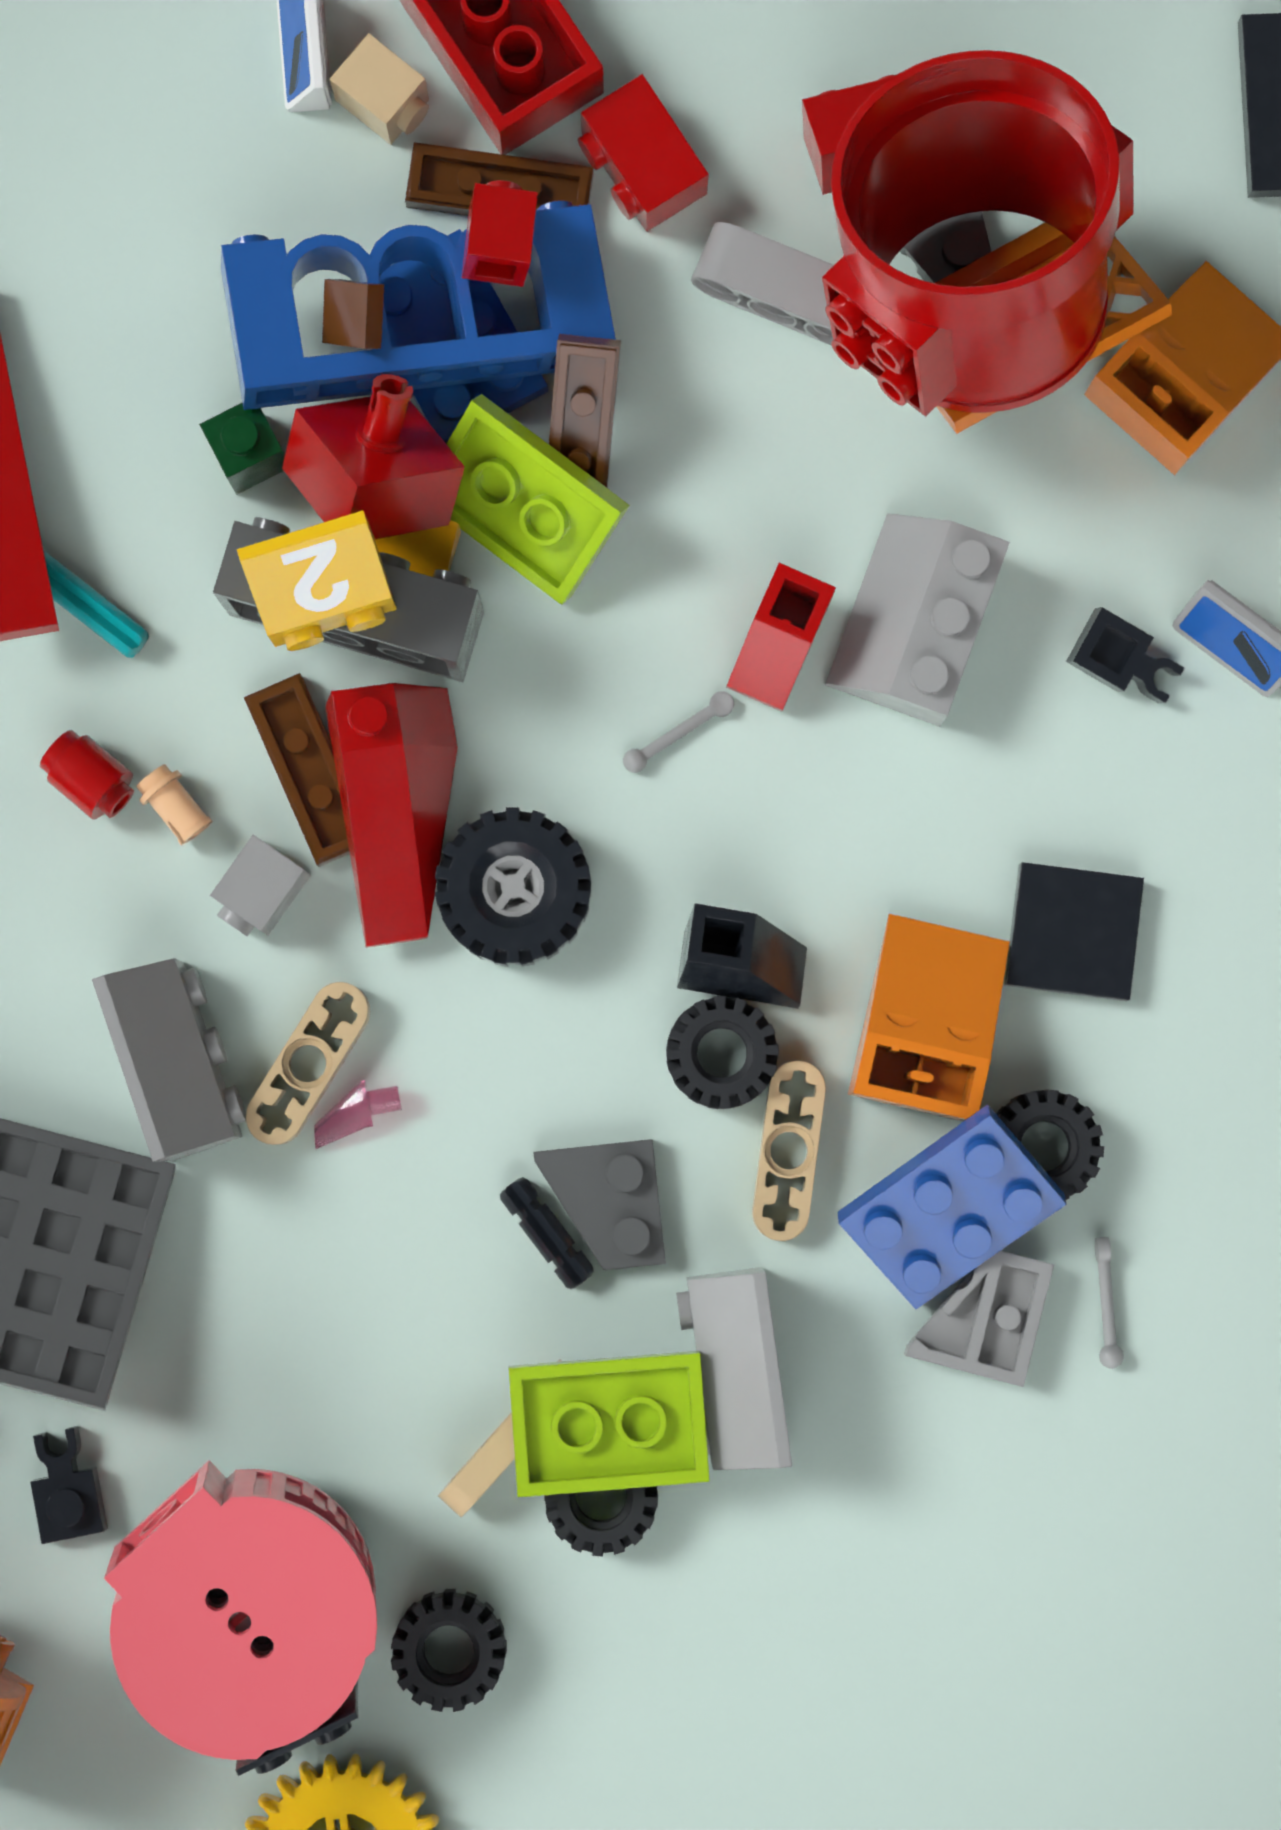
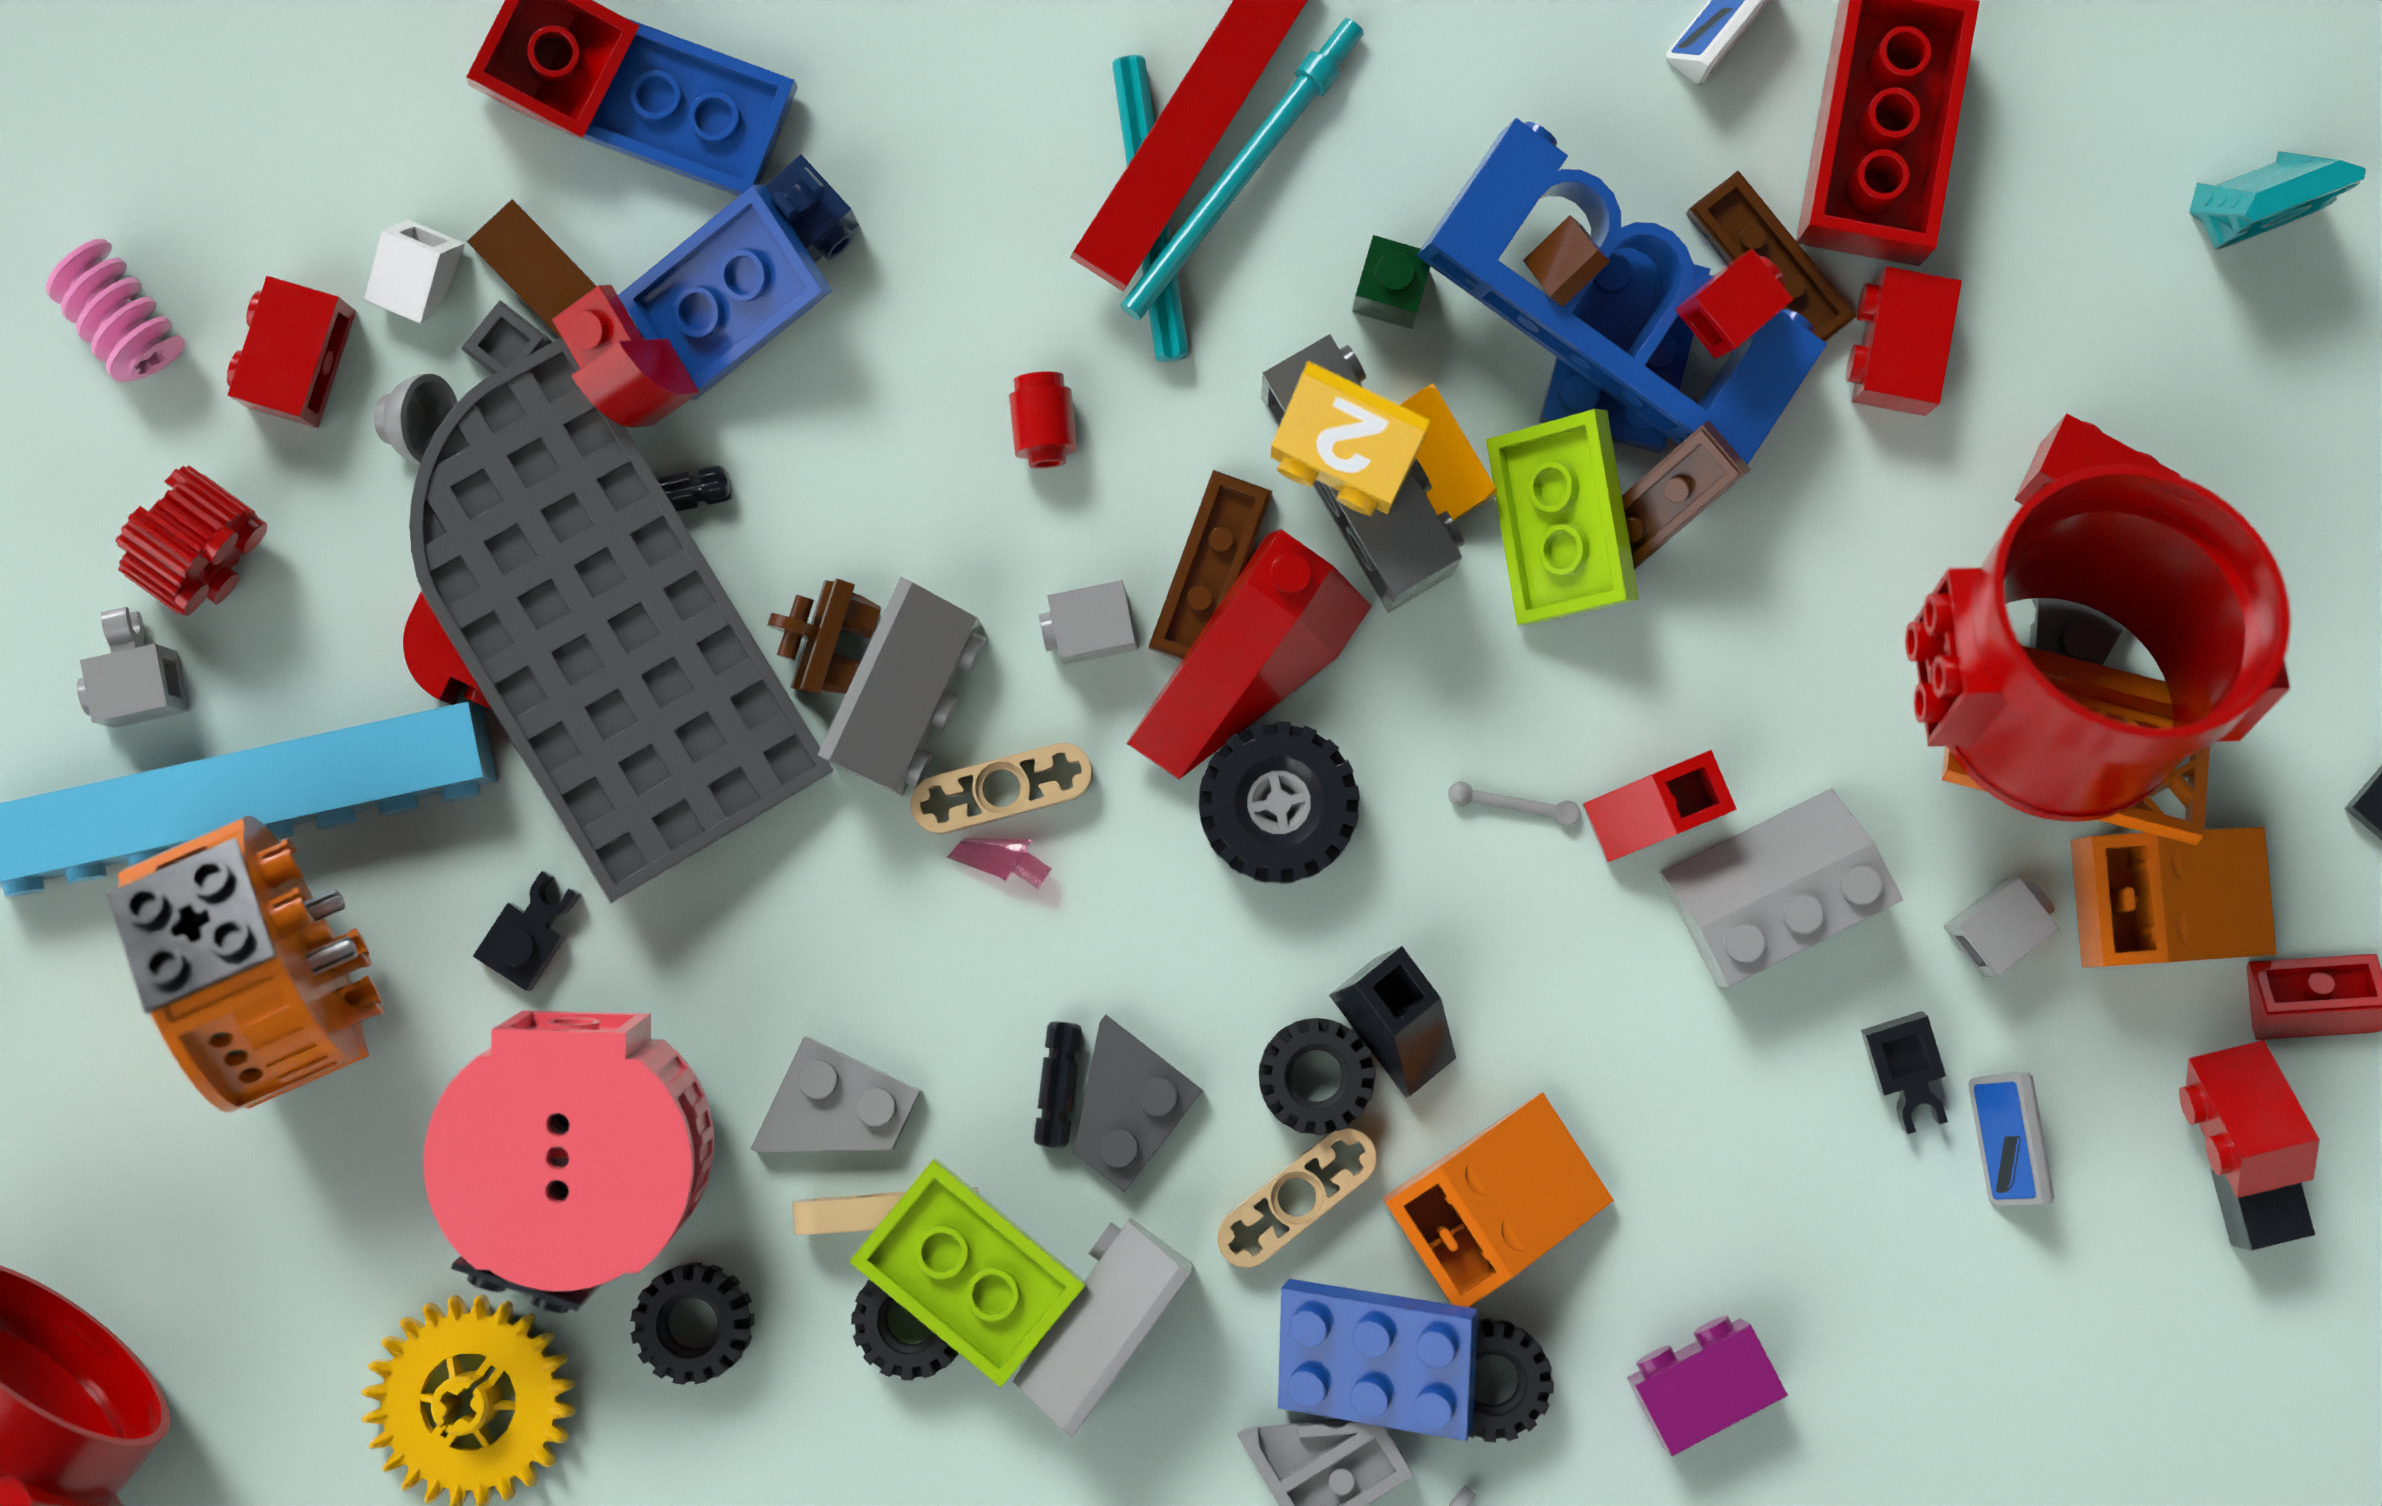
camera: 55 degrees right, 0 degrees up
light nougat pin [136,764,213,846] -> none
red brick [282,374,465,540] -> none
tan brick [330,33,429,145] -> none
light grey beam [691,222,834,345] -> none
black tile [1004,862,1144,1001] -> none
none -> light grey wing [750,1036,922,1153]
none -> reddish brown hips [767,578,881,694]
none -> teal bar [1120,18,1364,321]
none -> magenta brick [1627,1315,1788,1456]
none -> light grey brick [1944,877,2060,977]

